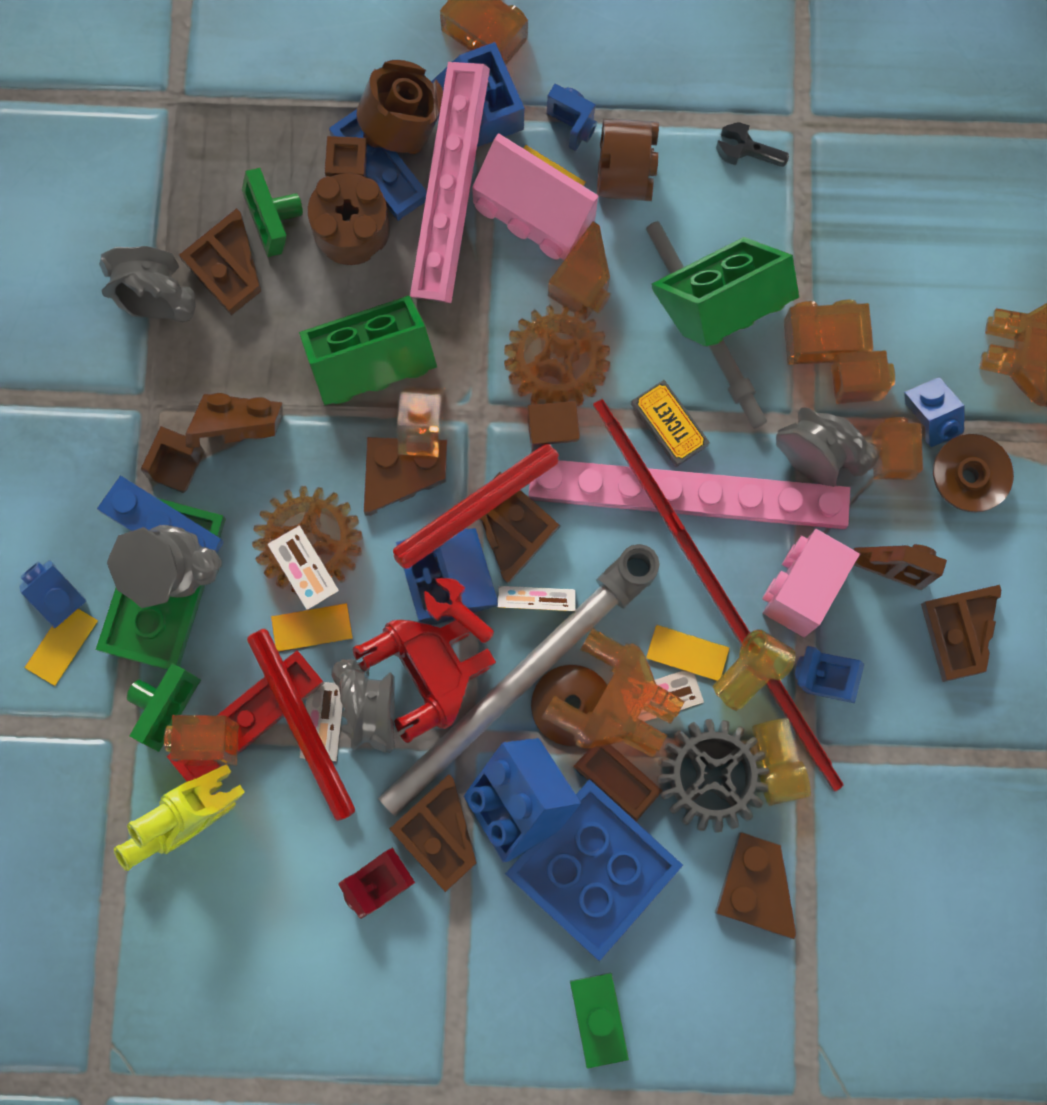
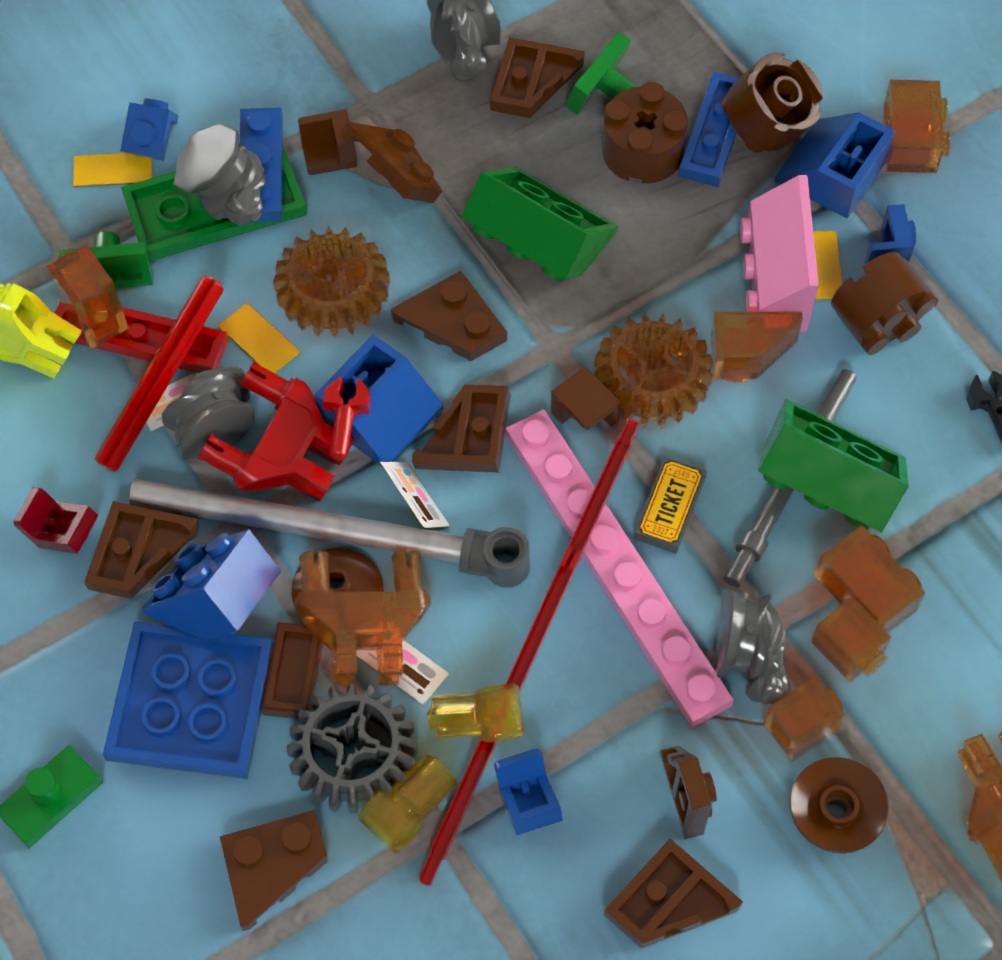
camera: 60 degrees right, 15 degrees down
white sticker [268,525,339,610] -> none
reddish brown panel [325,136,368,177] -> none
red axle [393,444,559,569] -> none
clear orange slope [397,386,445,457] -> none
bright pink plate [410,62,490,303] -> none
yellow sticker [646,625,729,682] -> none
bright pink brick [762,529,860,638] -> none
blue bracket [904,377,965,447] -> none

